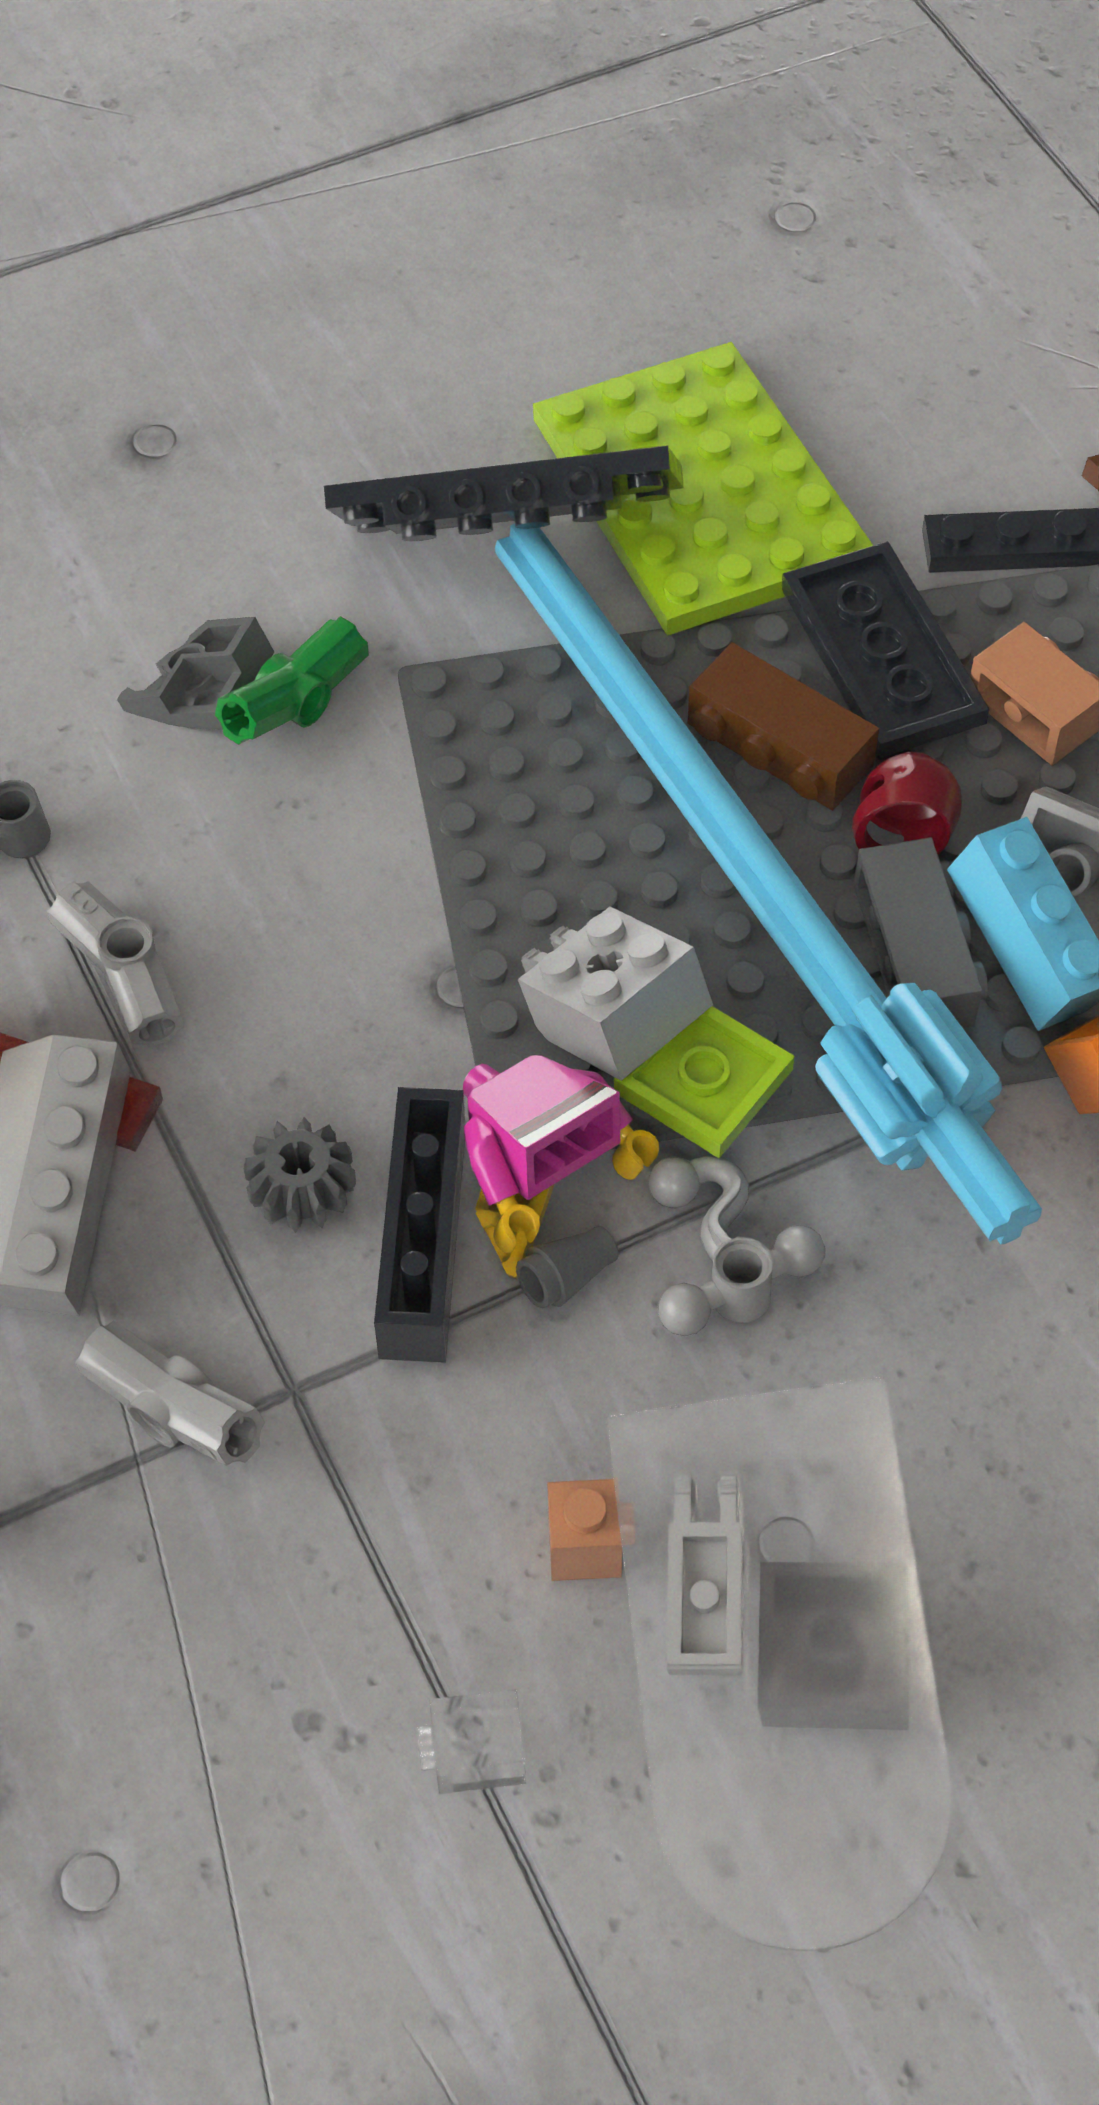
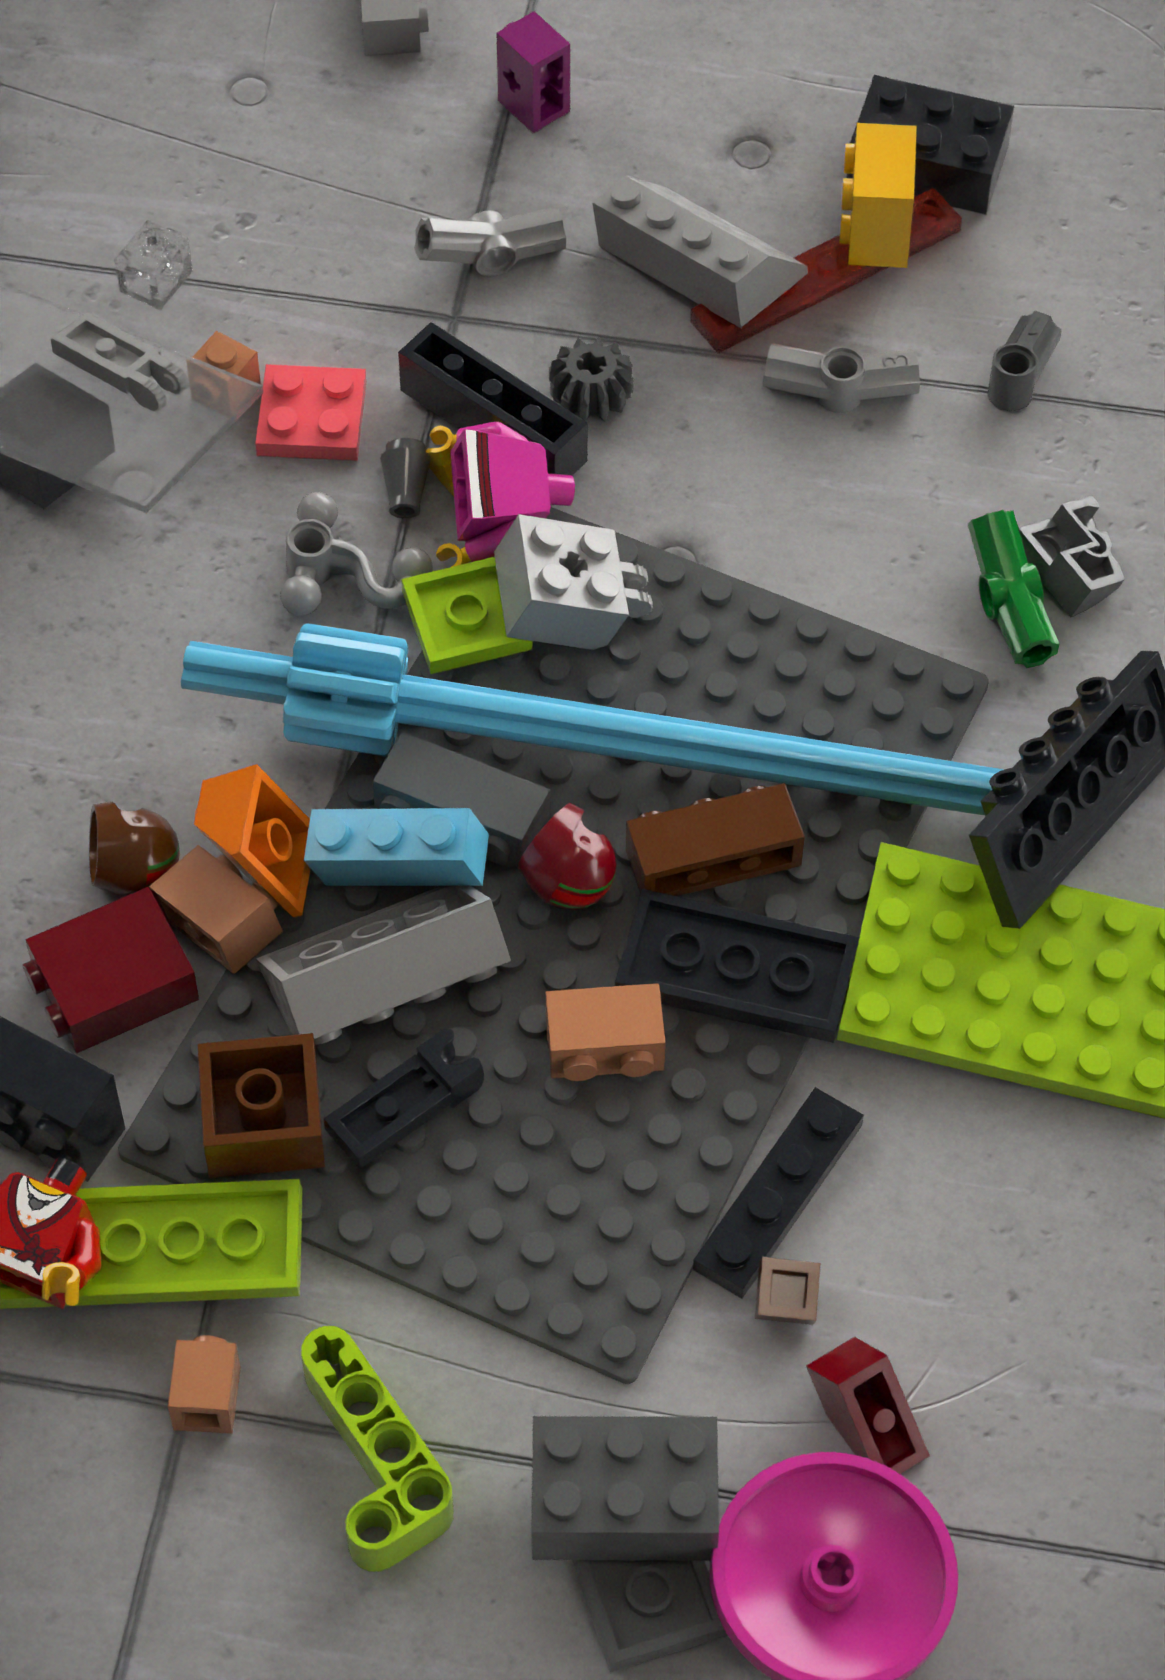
camera: 125 degrees right, 0 degrees up
none -> coral plate [255,364,367,461]

